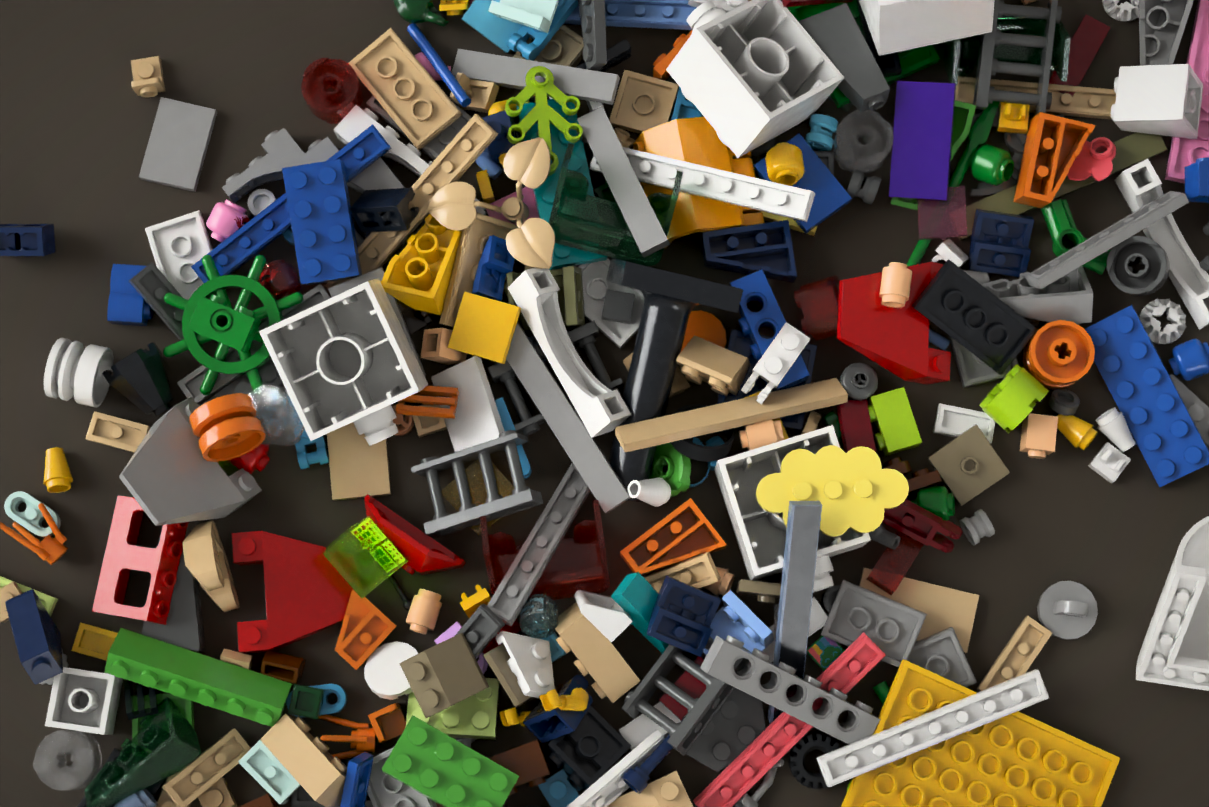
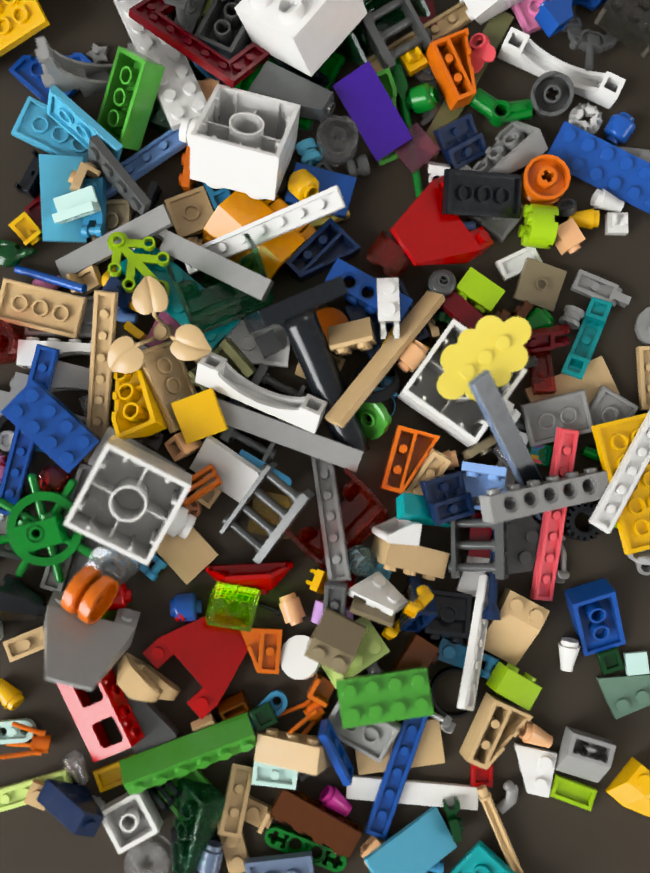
camera: 40 degrees left, 5 degrees up
black hinge [350,188,419,232] -> none
blue slope [472,235,514,301] -> none
white cone [628,477,671,507] -> none
light nougat brick [879,262,912,308] -> none
light grey tile [1026,191,1189,289] -> none
none -> clear cone [62,750,90,786]
none -> blue head [170,593,202,622]
none -> teal slope [561,297,613,380]
none -> light grey hinge [570,269,632,308]

